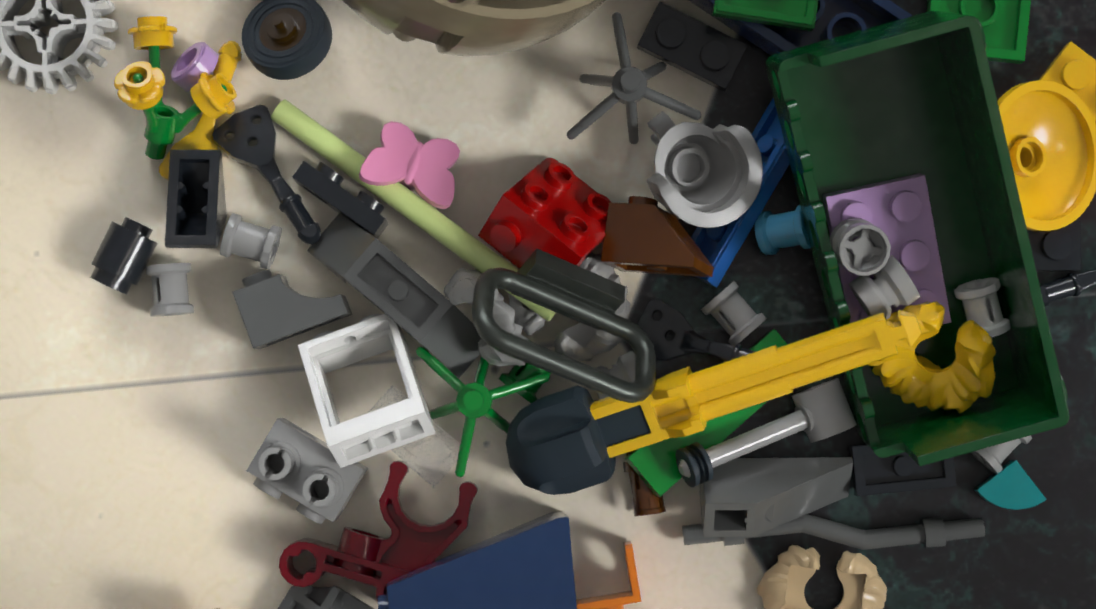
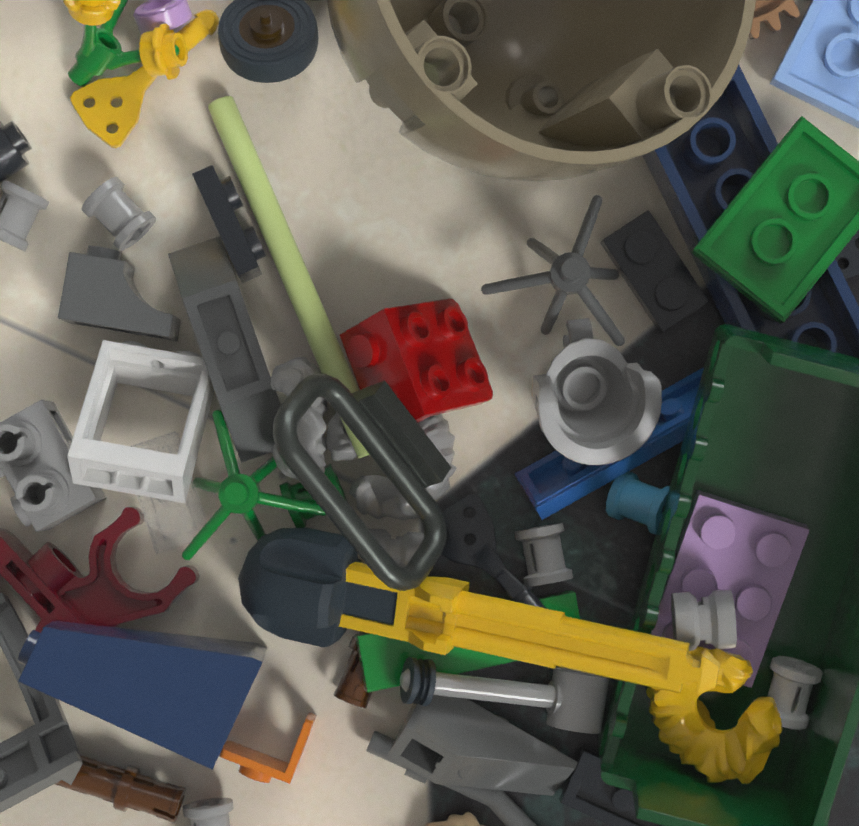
camera: 35 degrees right, 0 degrees up
black slope [165,150,227,248] -> none
black piece [212,105,321,245] -> none
bright pink animal [359,121,460,209] -> none
reddish brown slope [601,196,714,277] -> none
light grey wheel [830,218,891,276] -> none

